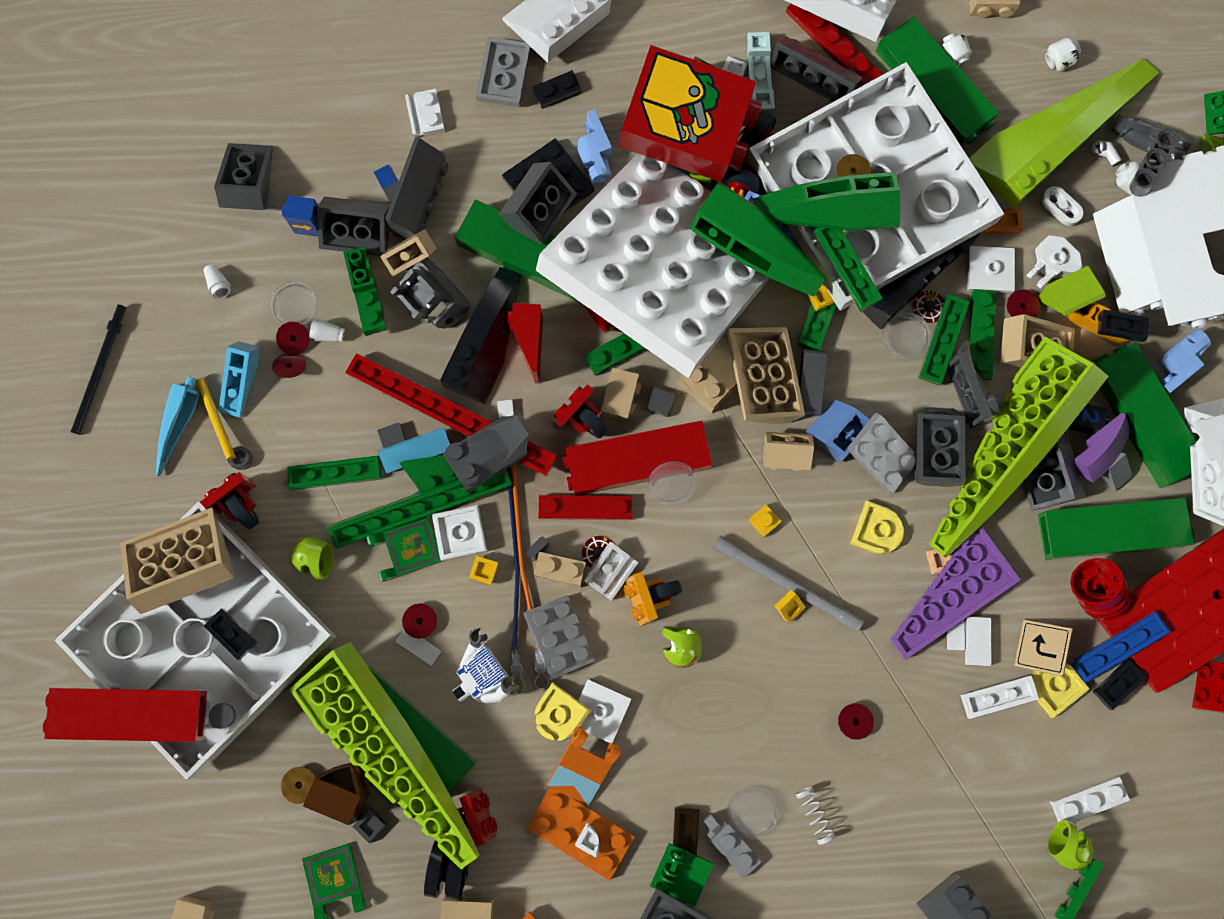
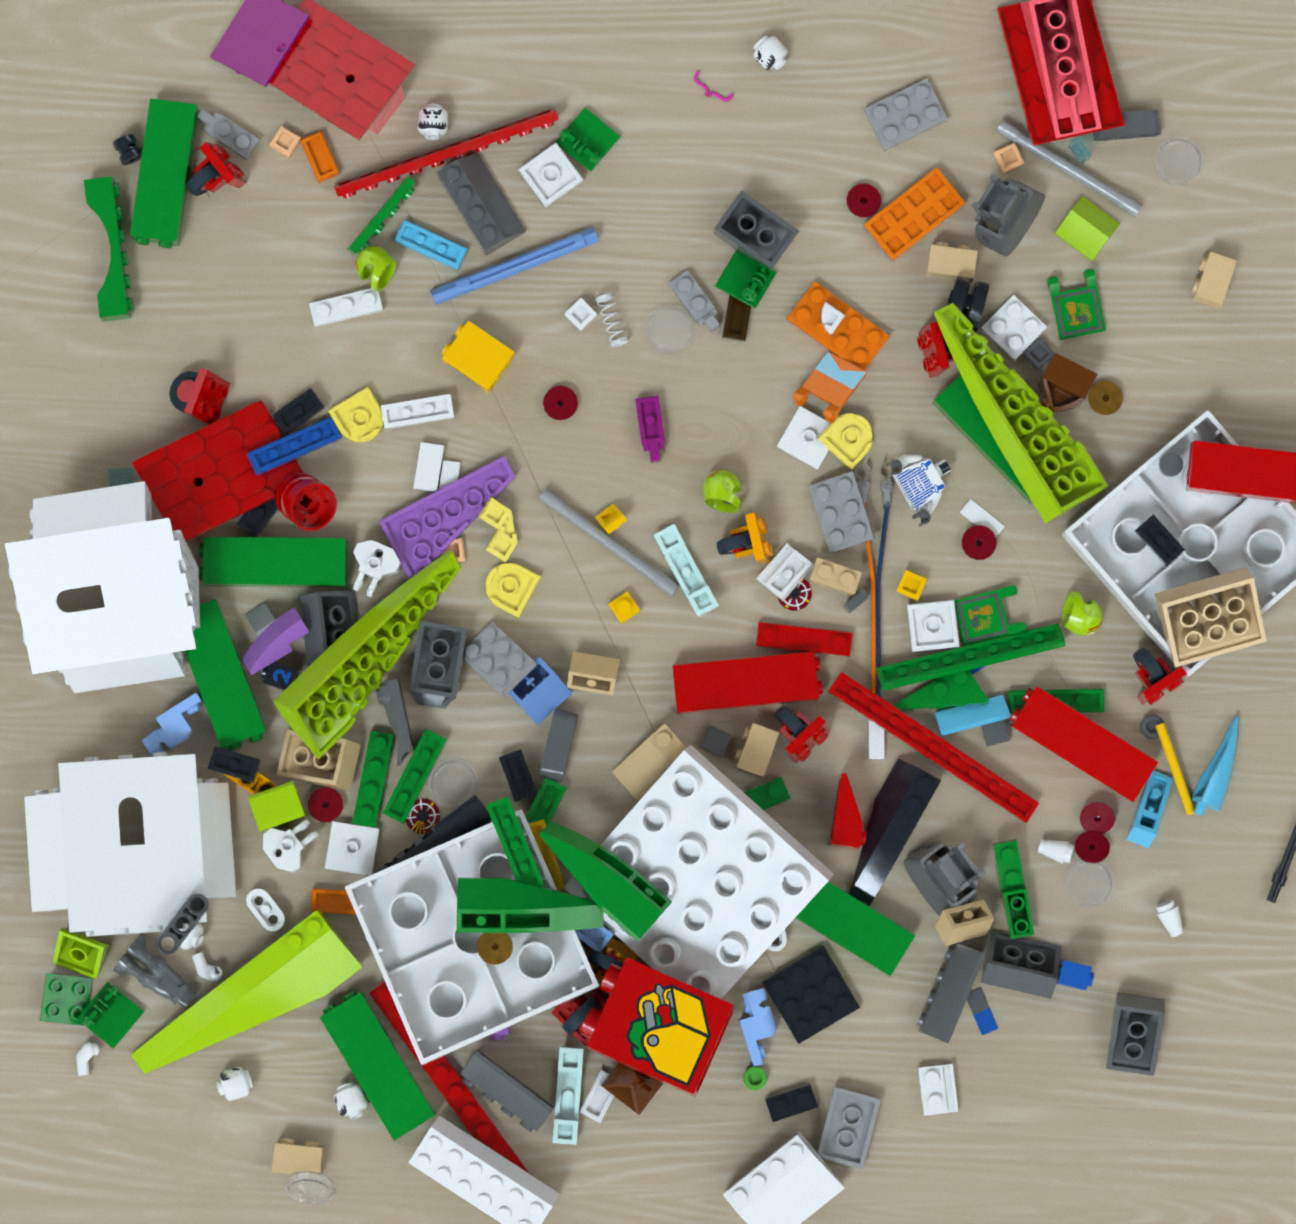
camera: 175 degrees left, 5 degrees up
dark grey slope [442,414,530,493] -> none
dark grey slope [499,162,577,244] -> none
clear piece [648,462,697,507] -> none
tan slope [726,327,805,424] -> none
tan piece [1014,620,1073,676] -> none
none -> white arm [76,1042,100,1076]
none -> green hinge [77,982,144,1049]
none -> black plate [236,498,278,537]
none -> white hinge [353,540,402,597]
none -> medium azure tile [394,220,468,271]
none -> medium blue piece [430,227,599,305]
none -> yellow panel [441,320,516,394]
none -> light yellow tile [478,497,518,562]
none -> black plate [499,749,537,802]
none -> white plate [564,298,597,332]
none -> magenta hinge [635,396,665,463]
none -> light aqua slope [654,524,719,617]
none -> bright green tile [743,1066,767,1090]
none -> white plate [980,295,1047,361]
none -> red brick [1009,686,1158,802]

